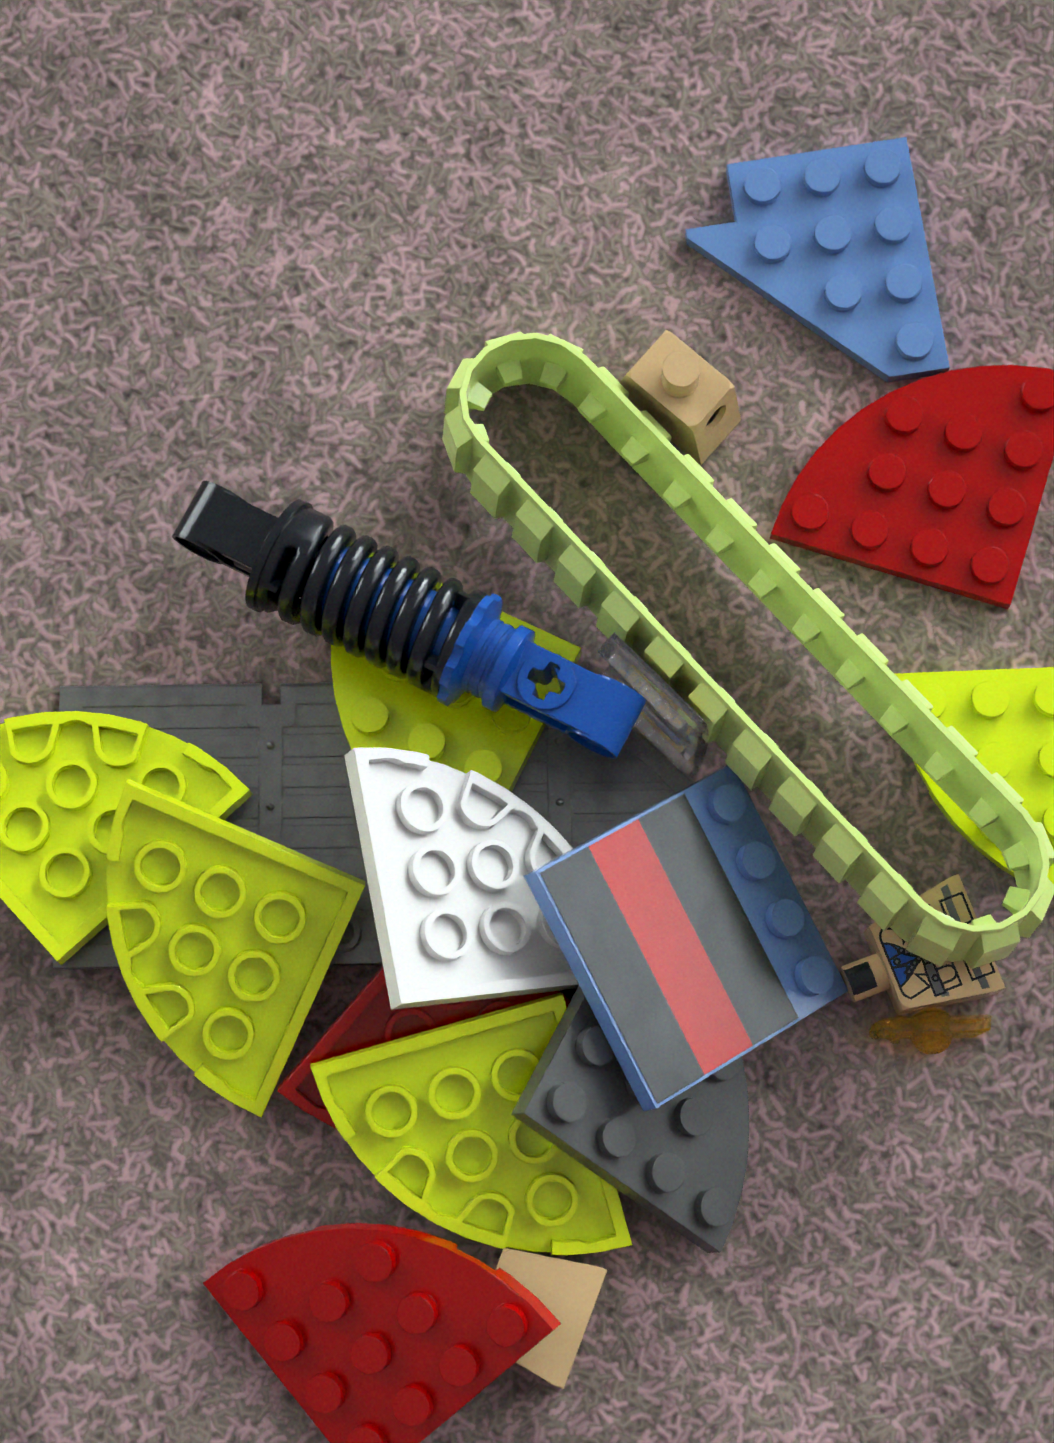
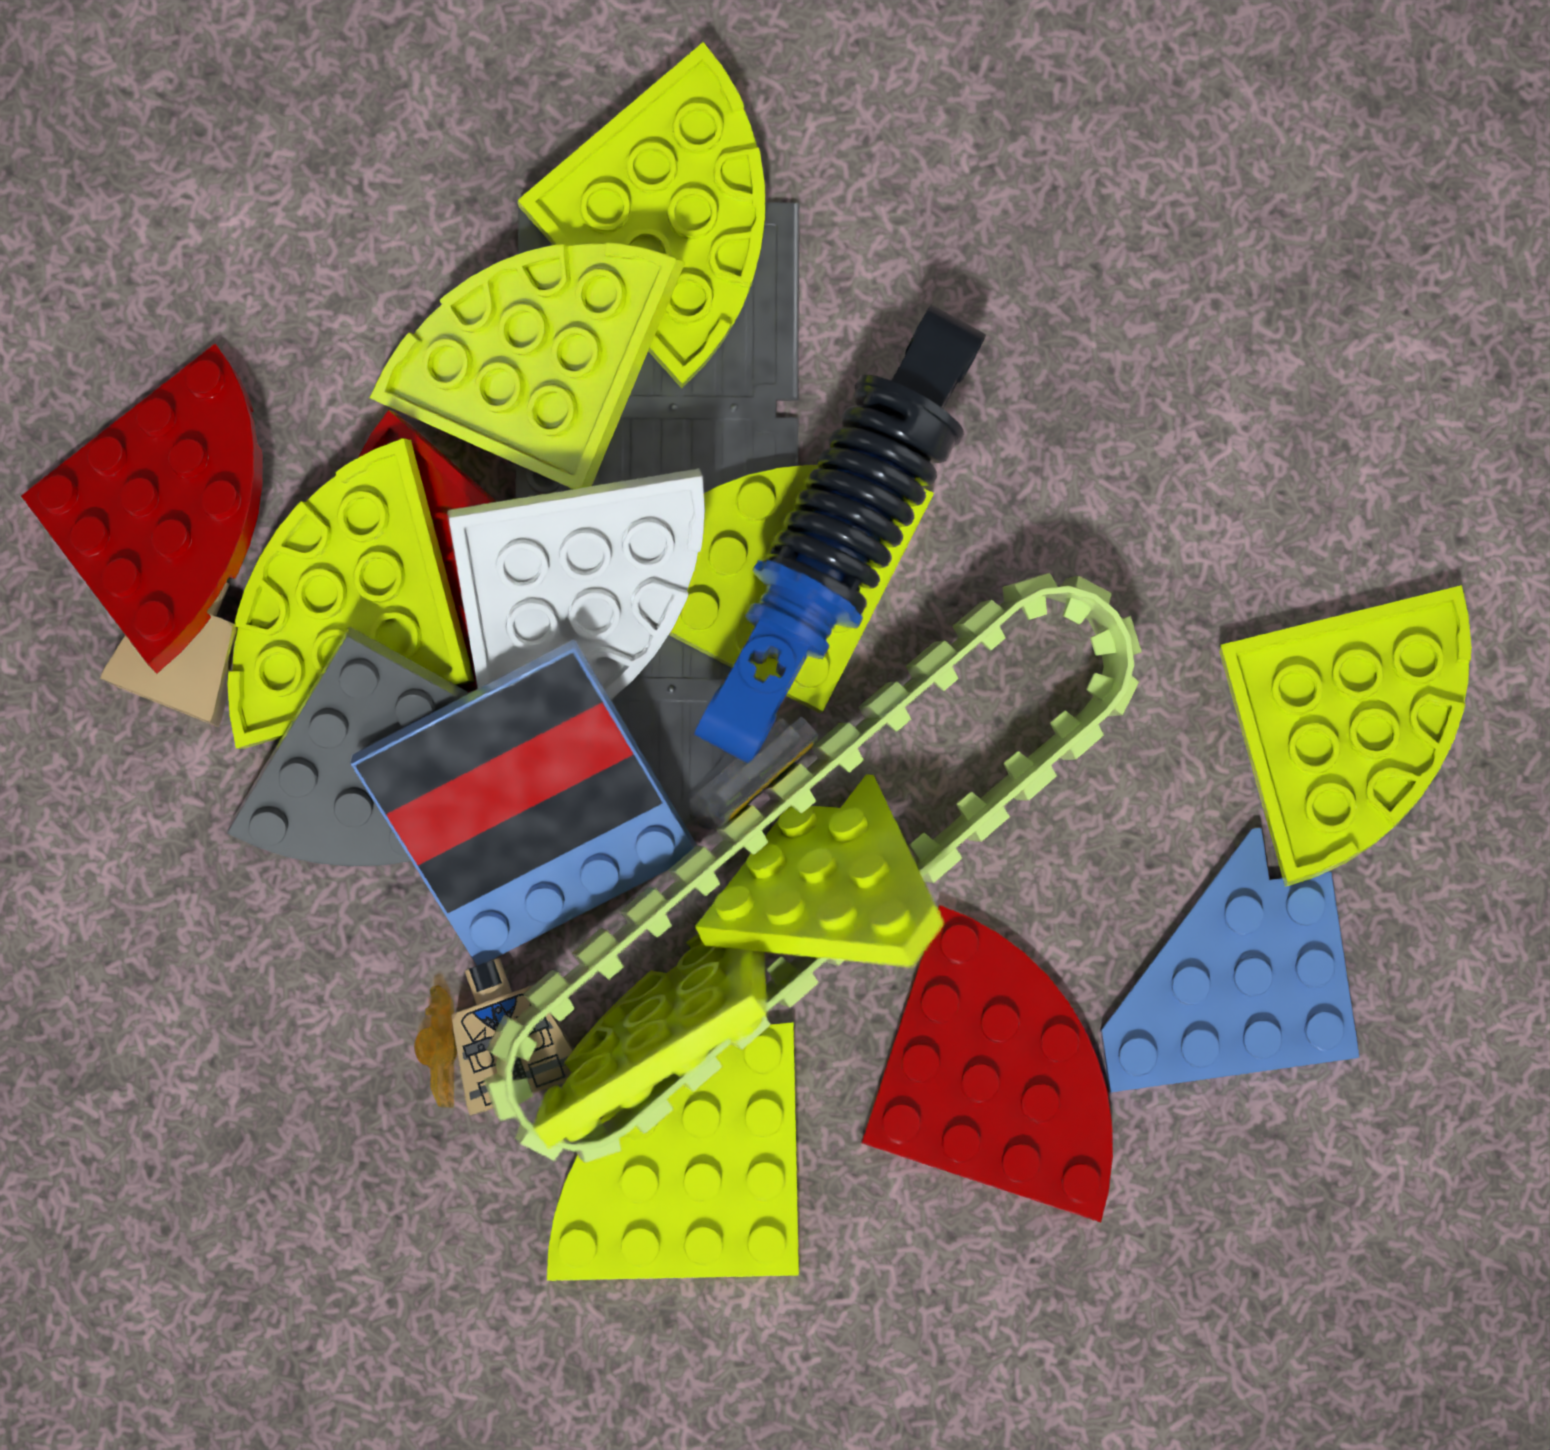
camera: 90 degrees right, 5 degrees up
tan torso [619,330,741,465] -> none
none -> neon yellow plate [534,933,767,1149]
none -> neon yellow wing [695,774,944,967]
none -> neon yellow plate [1219,585,1472,887]

